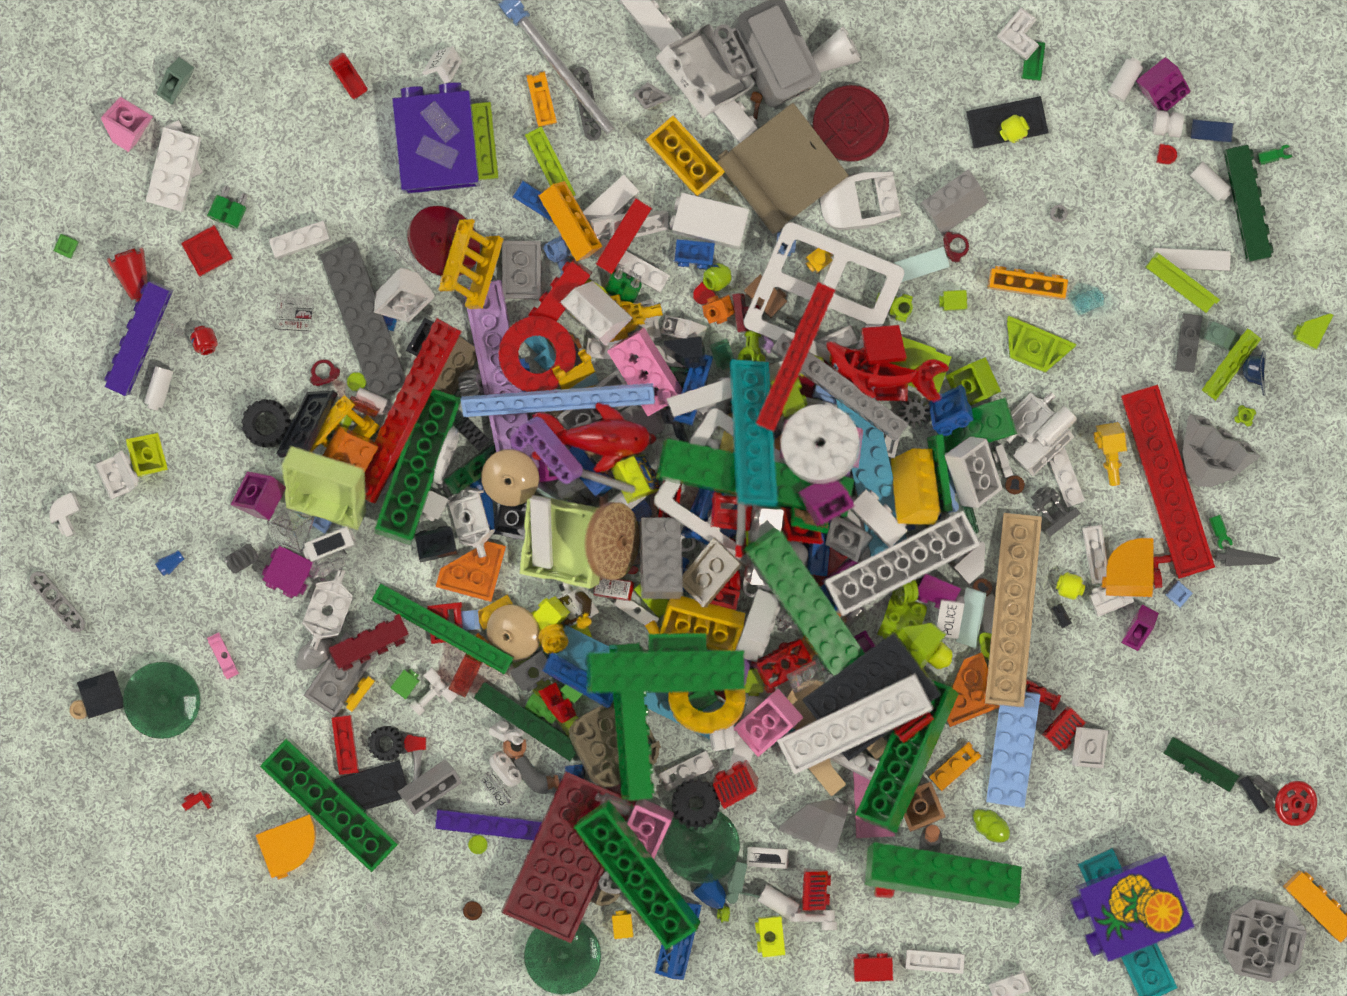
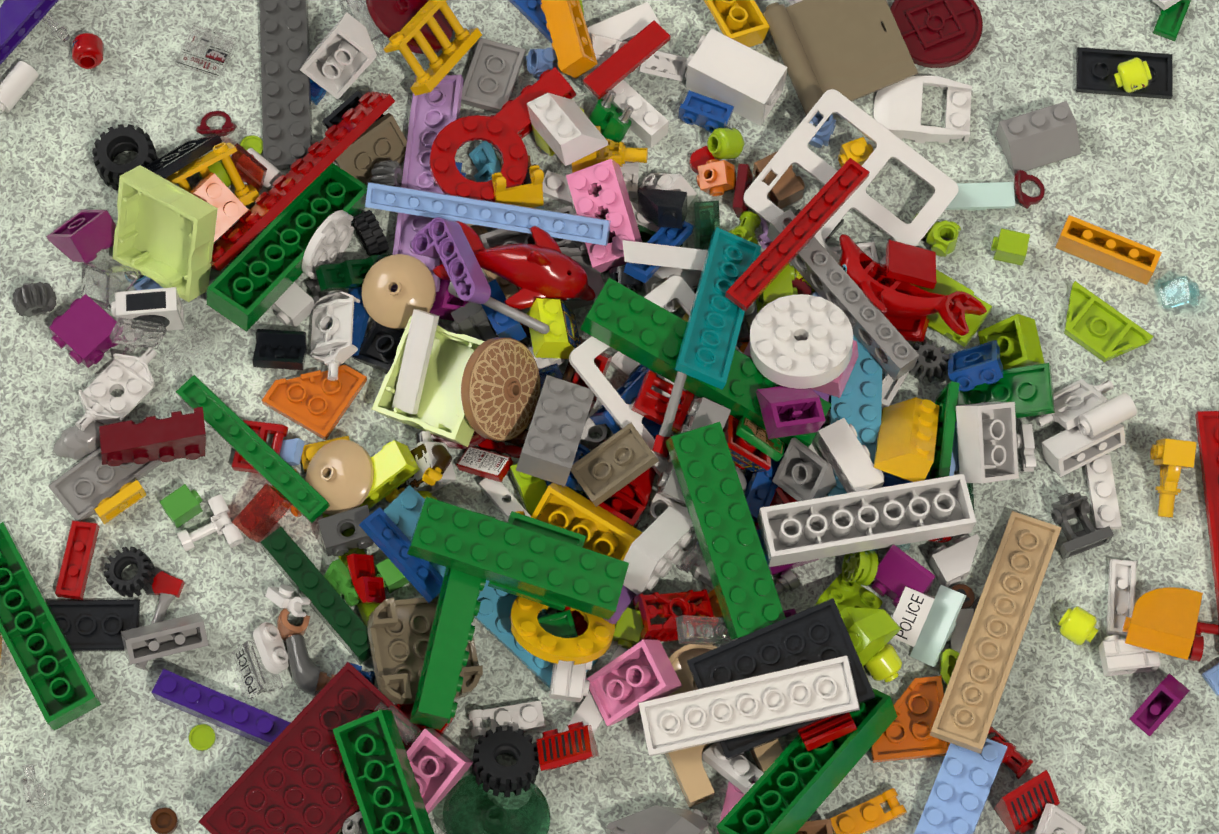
camera: 15 degrees right, 20 degrees down
yellow wheel [538,624,569,654] -> none
reddish brown tile [1005,475,1025,495] -> none
light grey bush [1050,205,1068,222] -> none
black pin [1051,603,1072,628] -> none

